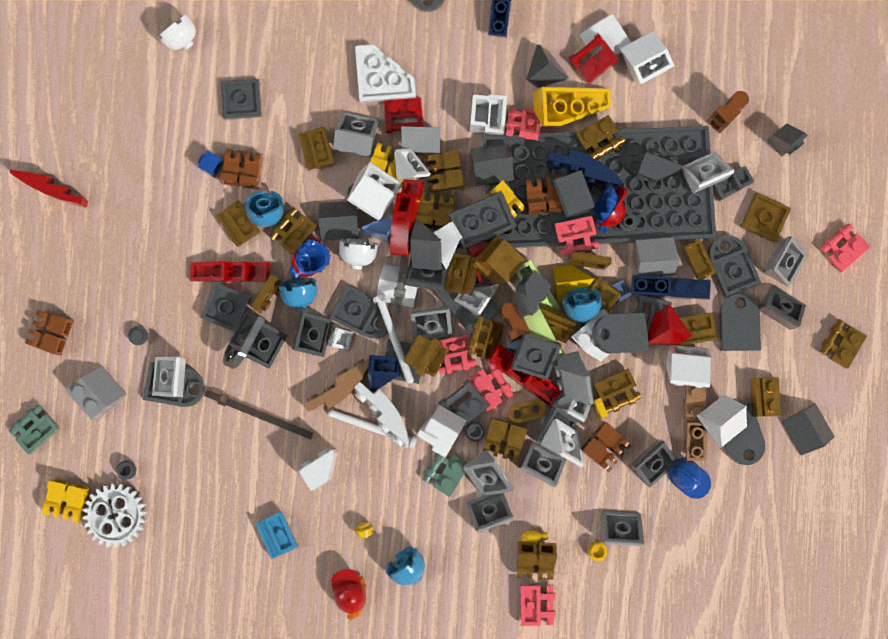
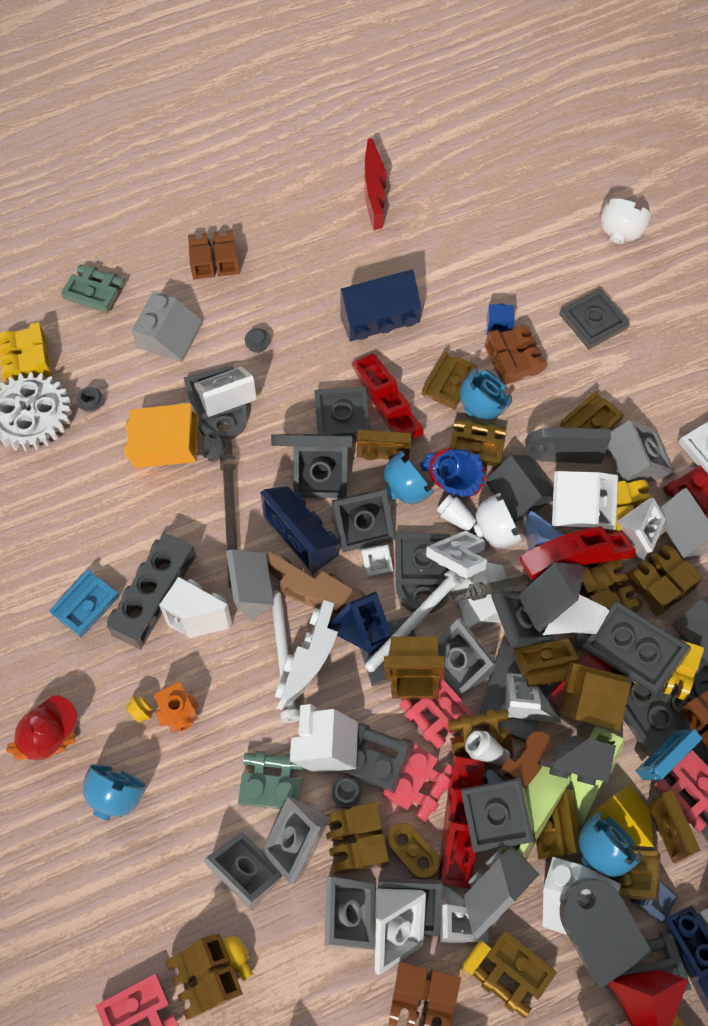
camera: 65 degrees right, 20 degrees down
none -> dark grey brick [107,532,196,650]
none -> light orange brick [124,403,199,468]
none -> orange brick [153,681,199,733]
none -> dark grey plate [202,436,225,462]
none -> light grey slope [226,549,274,621]
none -> dark blue slope [260,486,339,574]
none -> dark blue slope [340,269,421,342]
none -> white plate [426,530,487,578]
none -> white cone [436,494,477,531]
none -> white cone [465,731,510,767]
none -> dark grey tile [525,427,611,464]
none -> dark azure plate [635,729,703,780]

